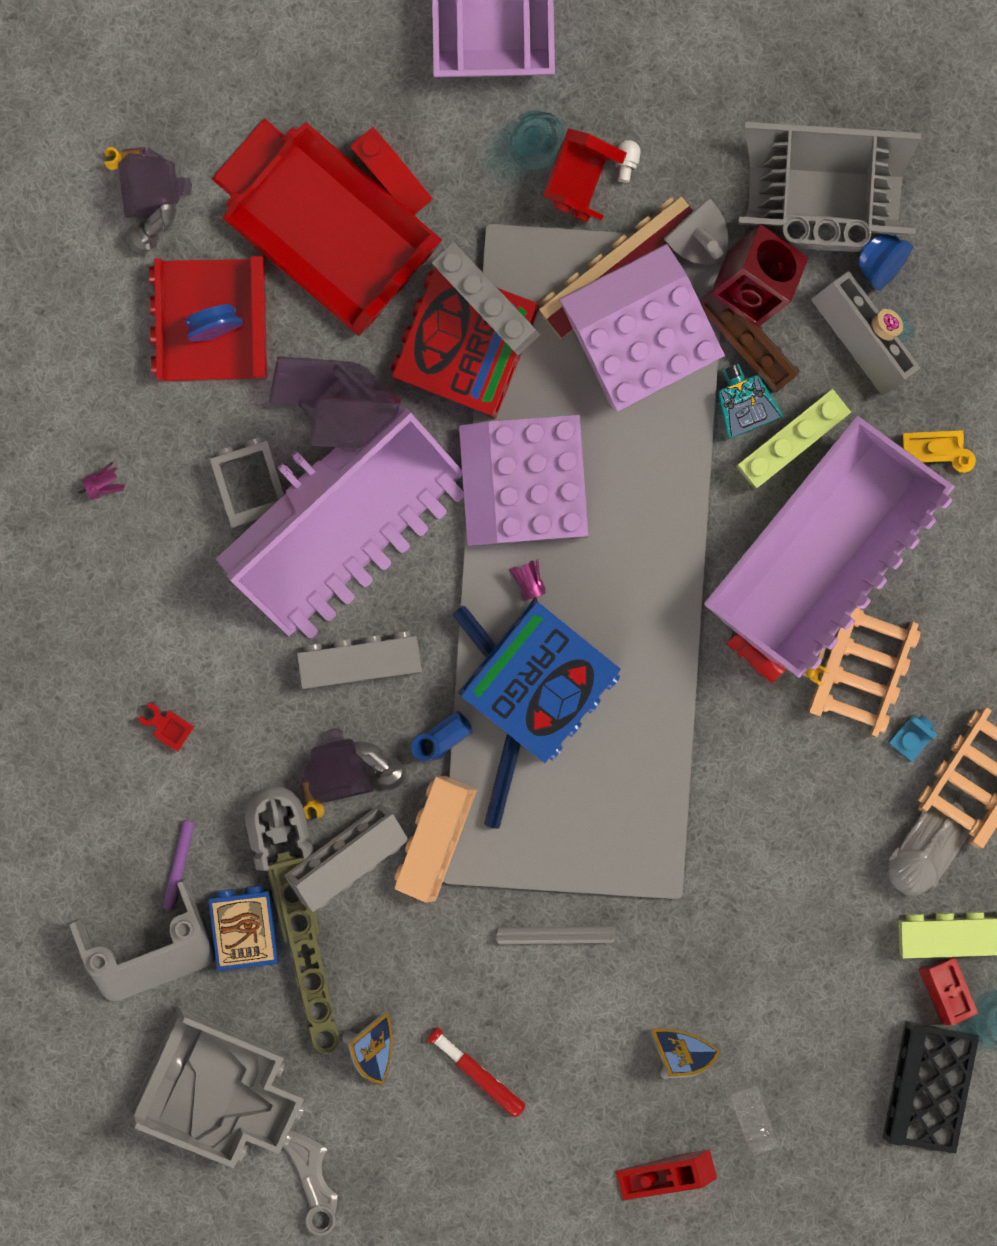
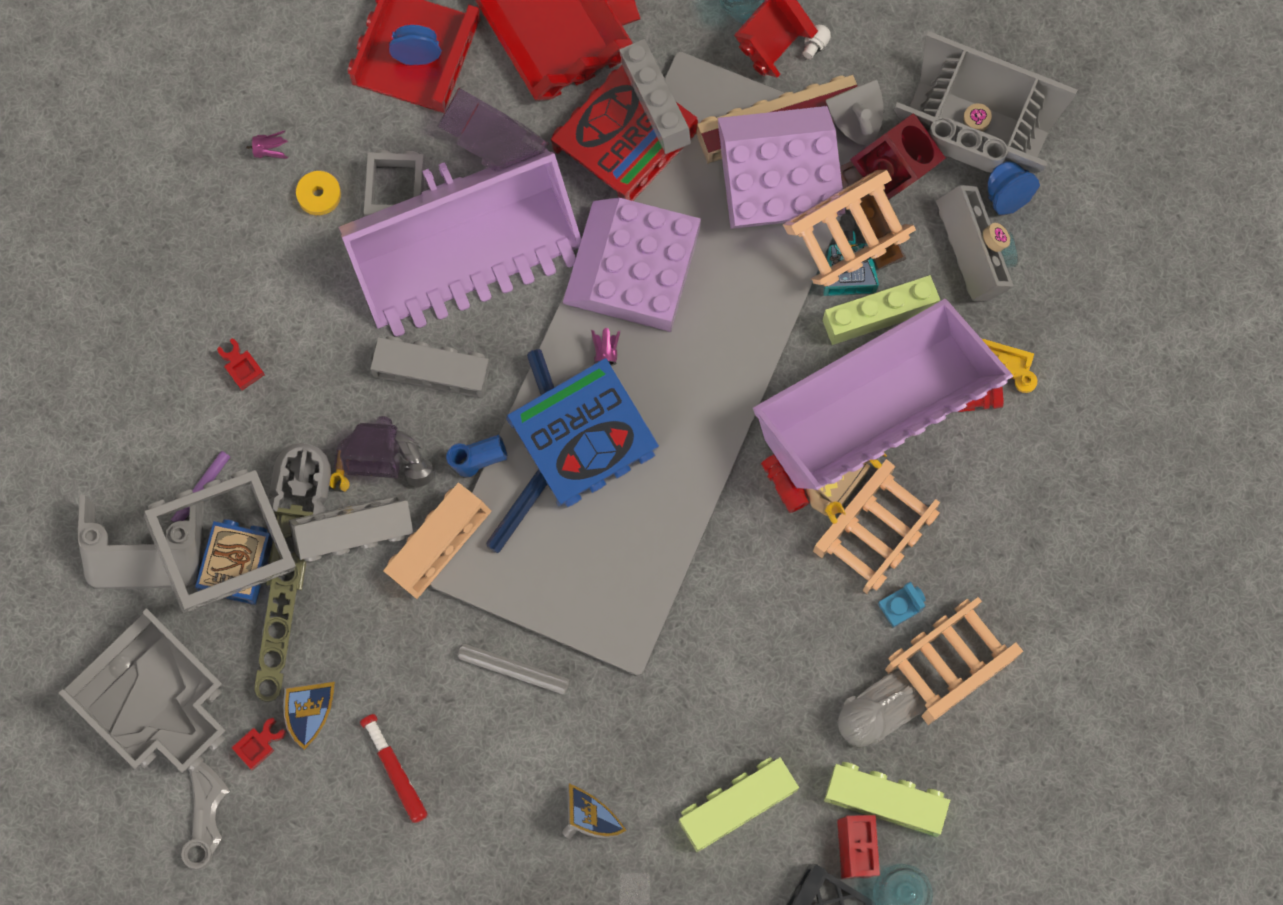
camera: 20 degrees right, 15 degrees down
none -> light grey window [144,469,296,614]
none -> red plate [232,718,287,771]
none -> yellow piece [296,171,341,215]
none -> yellowish green brick [679,757,799,853]
none -> light nougat fence [783,170,916,287]
none -> tan tile [964,103,992,132]

